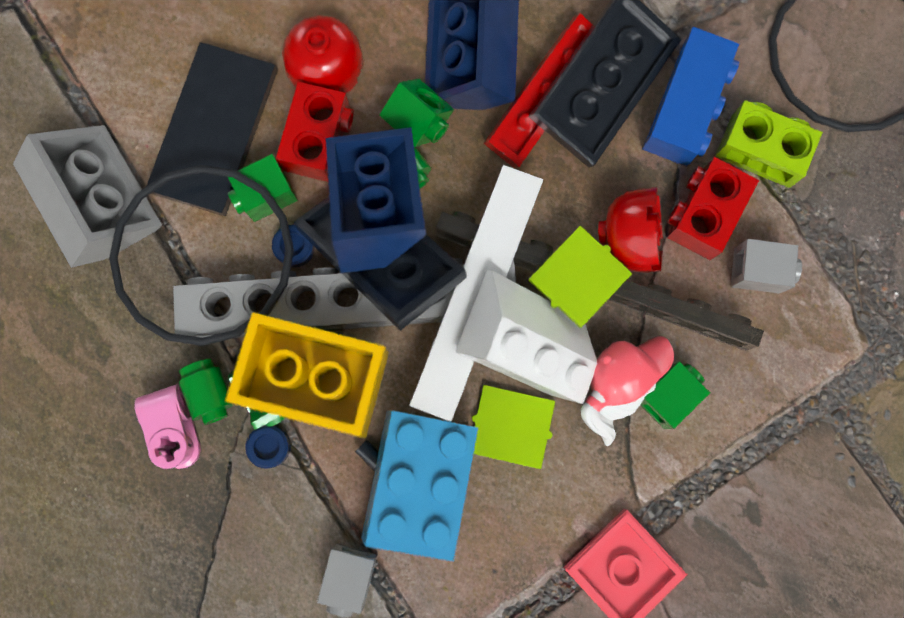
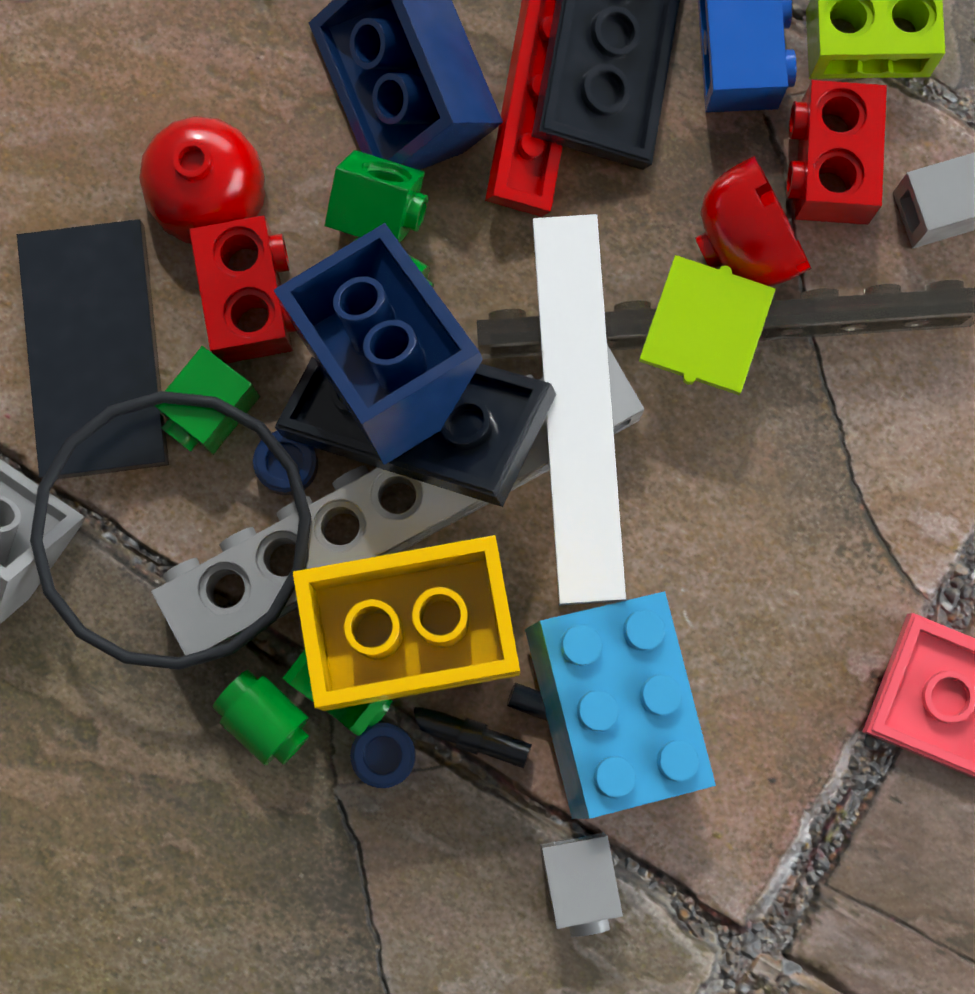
camera: 25 degrees left, 0 degrees up
bright pink piece [135,384,201,469] -> none
white slope [456,270,598,404] -> none
lime piece [472,385,555,469] -> none
coral hair [581,336,674,446] -> none
green brick [640,361,710,429] -> none
none -> black piece [414,707,532,768]

